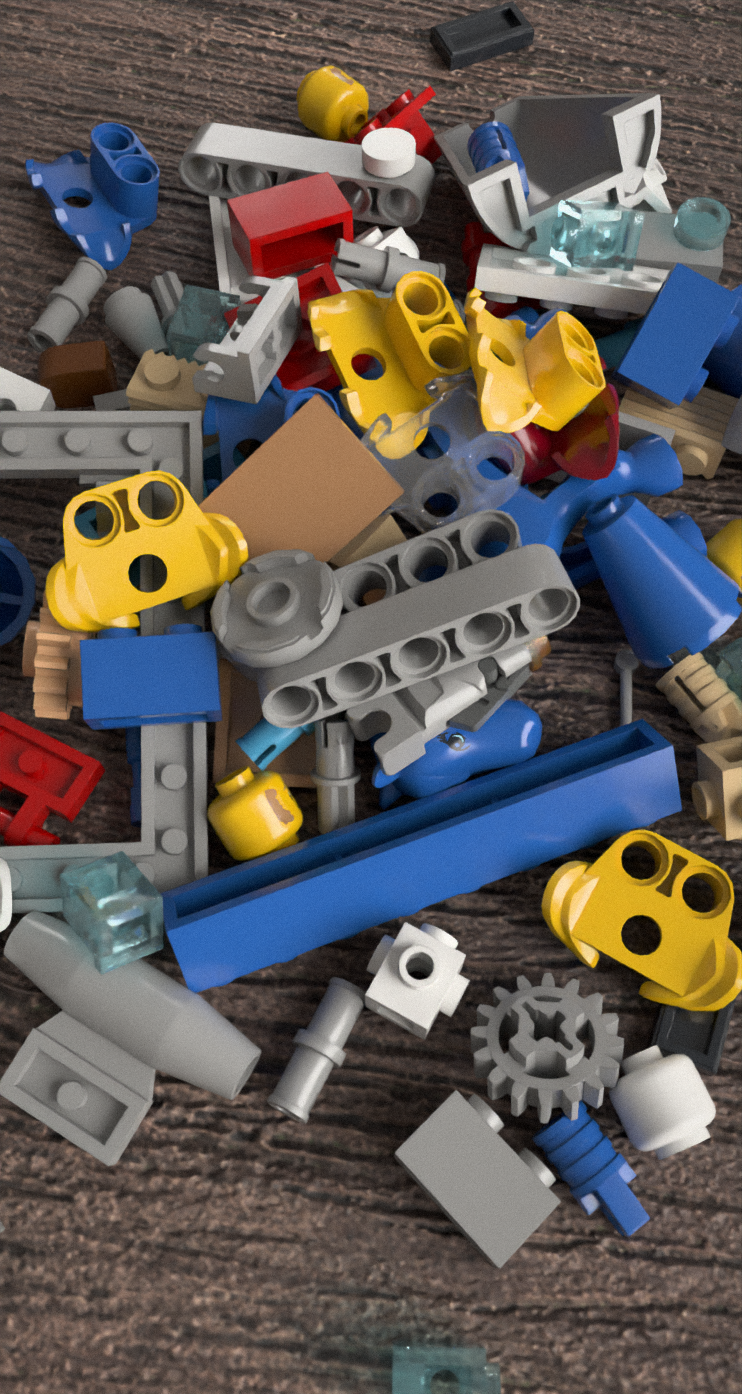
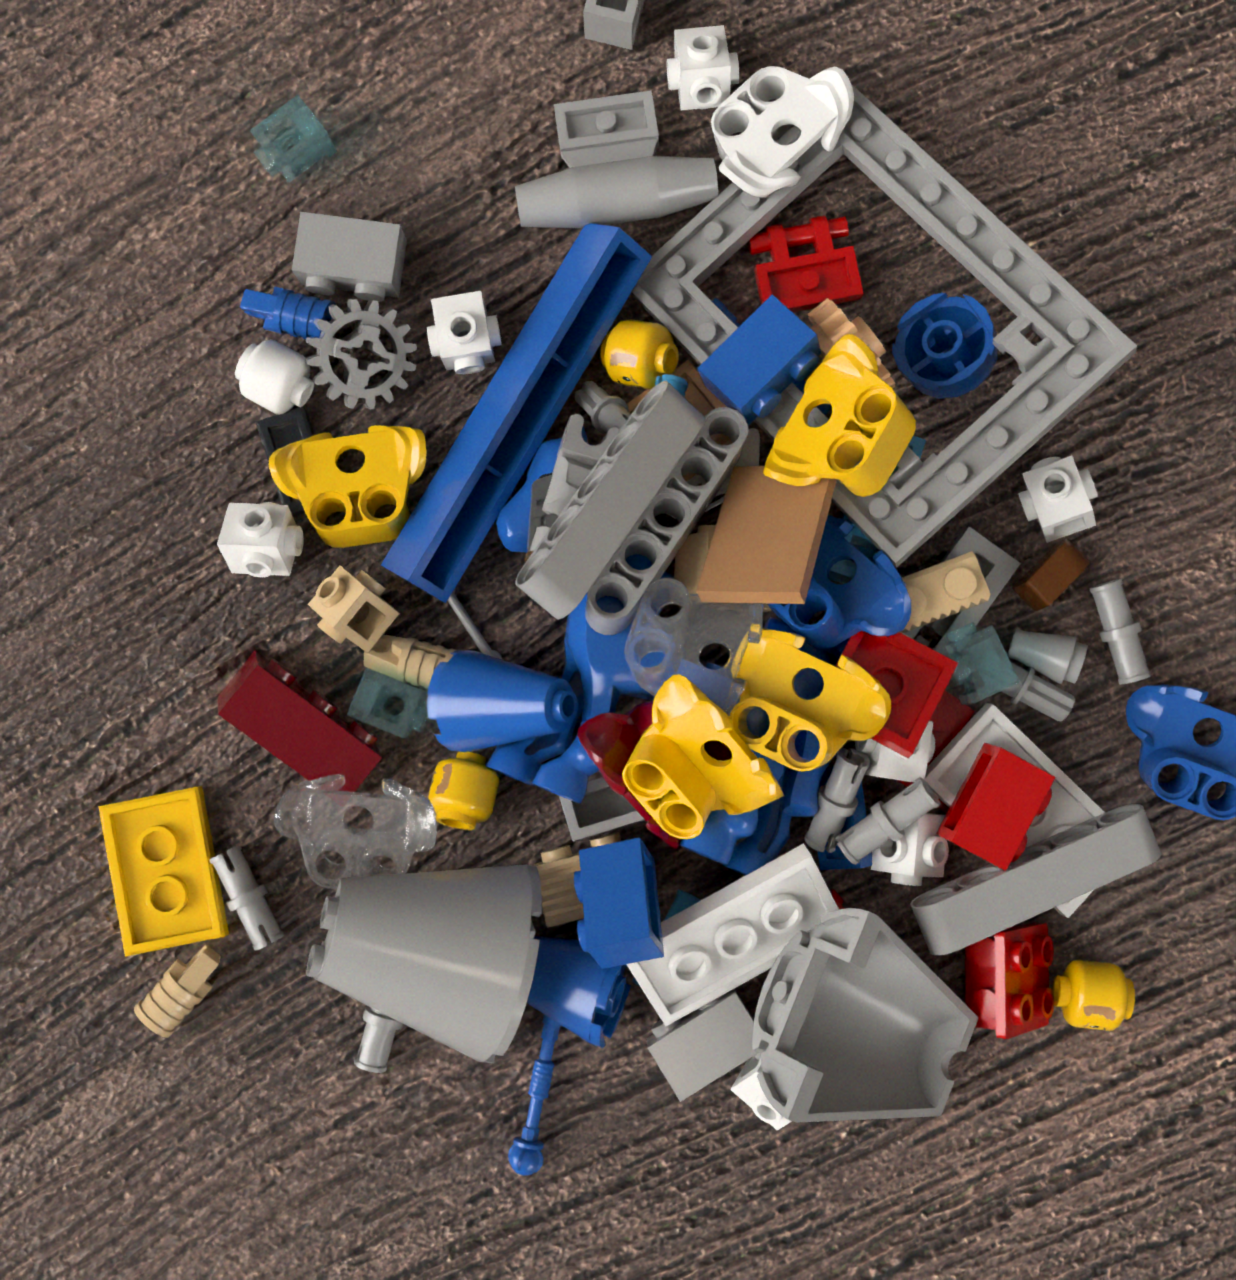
camera: 145 degrees right, 20 degrees up
clear light blue brick [60,851,164,975] -> none
light grey hinge [192,276,303,404] -> none
light grey tile [210,549,343,668] -> none
light grey pin [267,977,366,1123] -> none
white tile [362,128,416,178] -> none
black tile [430,1,534,72] -> none
blue hinge [467,121,529,202] -> none
clear light blue brick [550,200,645,271] -> none
clear light blue tile [673,197,731,251] -> none

